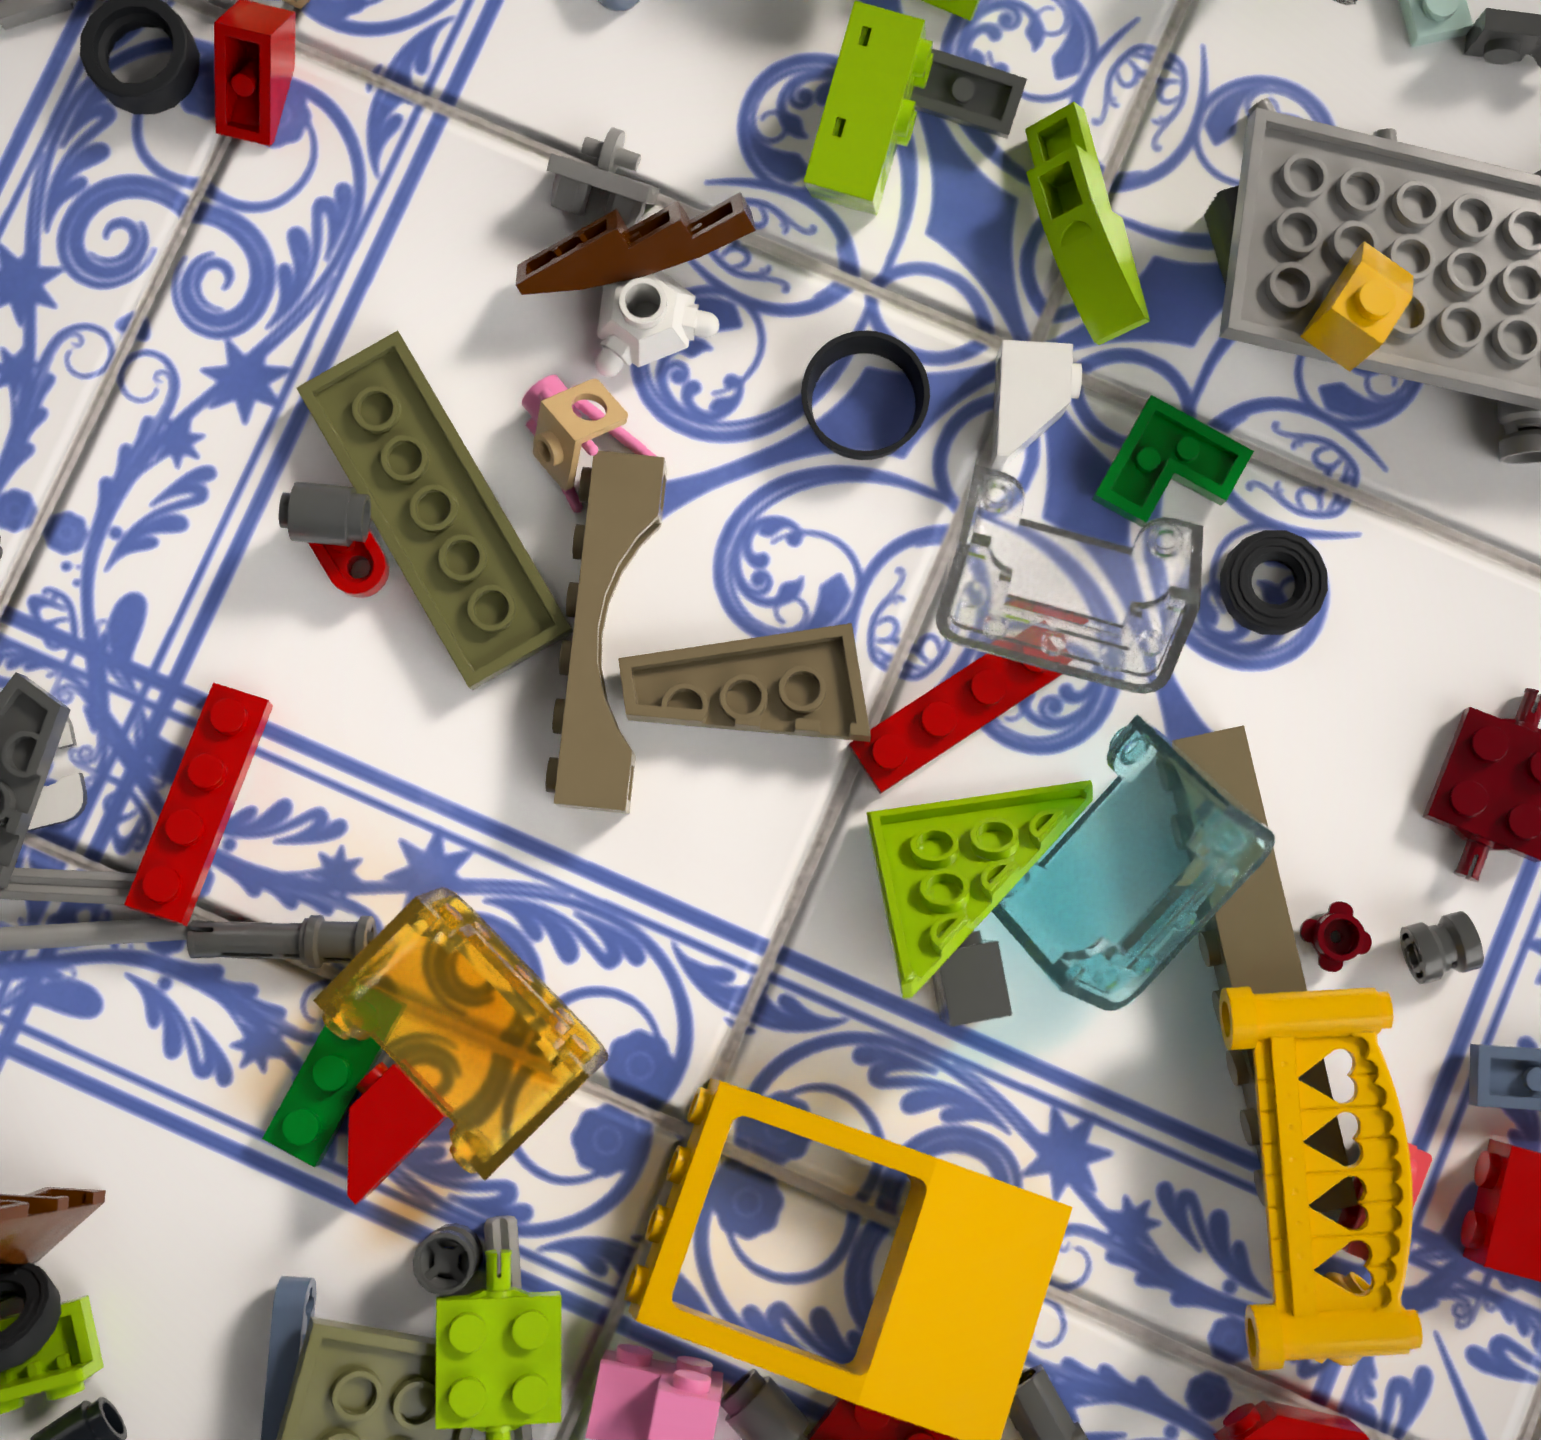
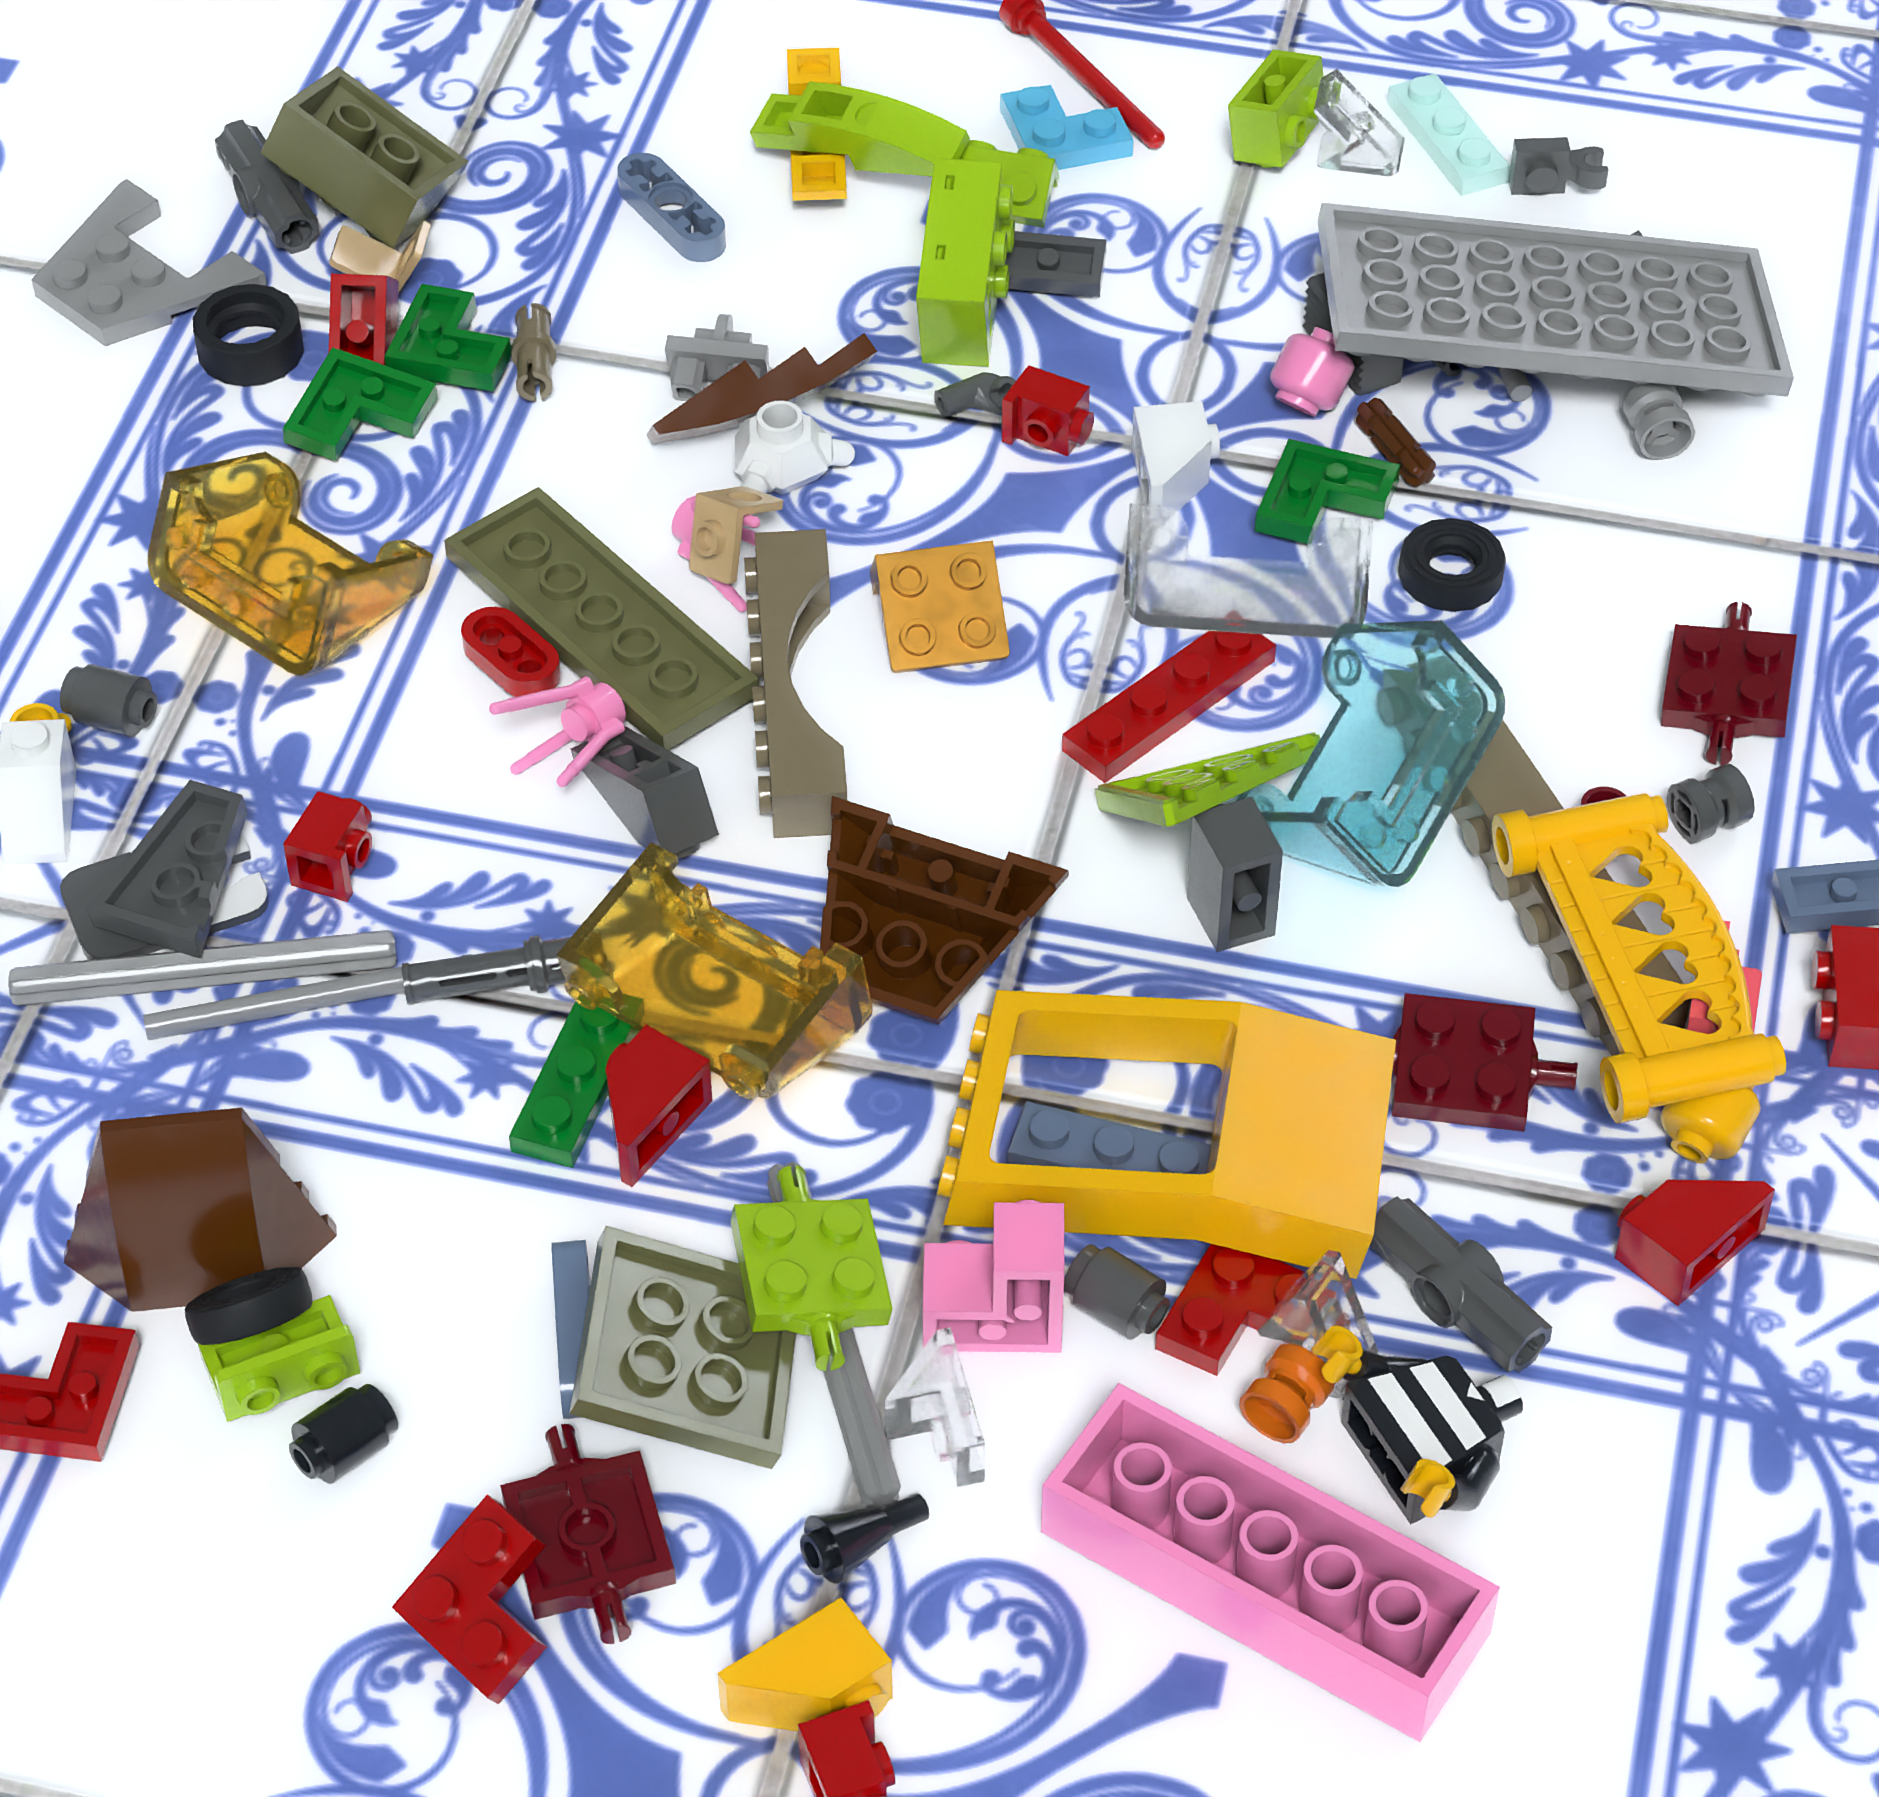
camera: 10 degrees left, 35 degrees down
red plate [124,682,273,927] -> none
dark grey brick [278,481,371,547] -> none
dark grey wheel [413,1223,483,1296] -> none
dark tan wing [618,623,871,742] -> none
black tyre [801,330,930,460] -> none
lime slope [1025,102,1150,345] -> none
yellow slope [1300,241,1414,372] -> none
none -> clear yellow windscreen [147,451,434,675]
none -> green plate [283,347,437,461]
none -> red brick [283,791,372,902]
none -> green plate [384,284,511,392]
none -> bright pink plant [489,676,626,787]
none -> dark tan pin [511,303,556,401]
none -> dark grey slope [570,726,719,859]
none -> reddish brown wedge [817,796,1069,1025]
none -> bracket [870,540,1010,673]
none -> dark grey arm [934,372,1016,417]
none -> red brick [1002,365,1094,456]
none -> sand blue plate [1008,1101,1211,1174]
none -> bright pink head [1270,327,1355,417]
none -> reddish brown axle [1356,397,1436,487]
none -> dark red plate [1391,993,1578,1132]

